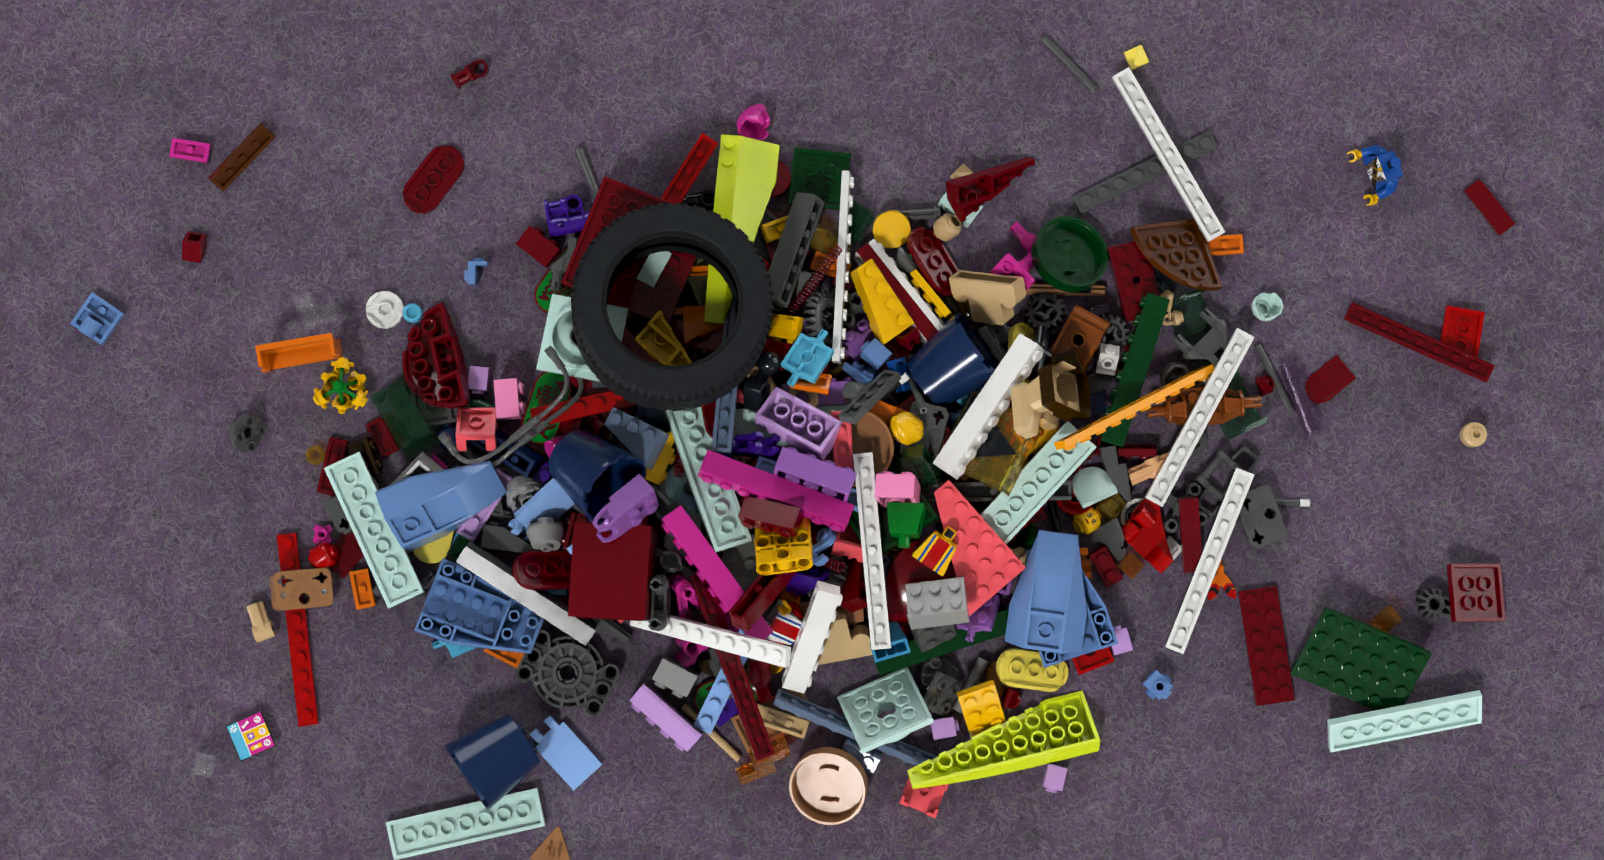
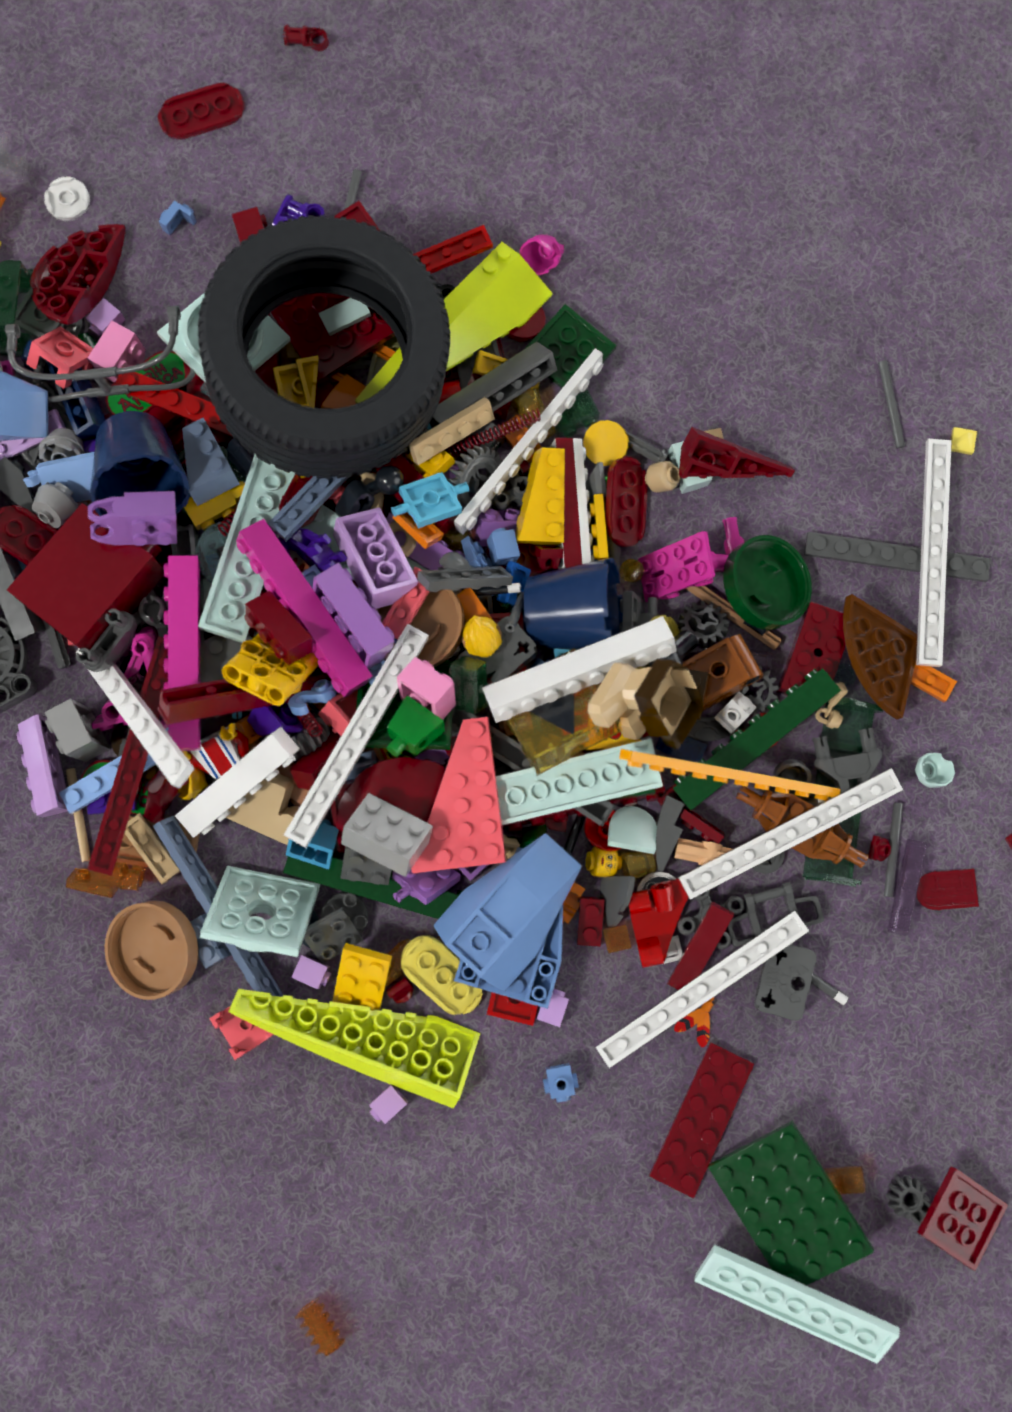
camera: 30 degrees right, 5 degrees down
medium azure tile [402,303,423,323] -> none
torso [912,526,958,577] -> none
tan brick [949,270,1026,325] -> none
light grey pin [952,657,989,714] -> none
none -> tan plate [409,397,494,465]

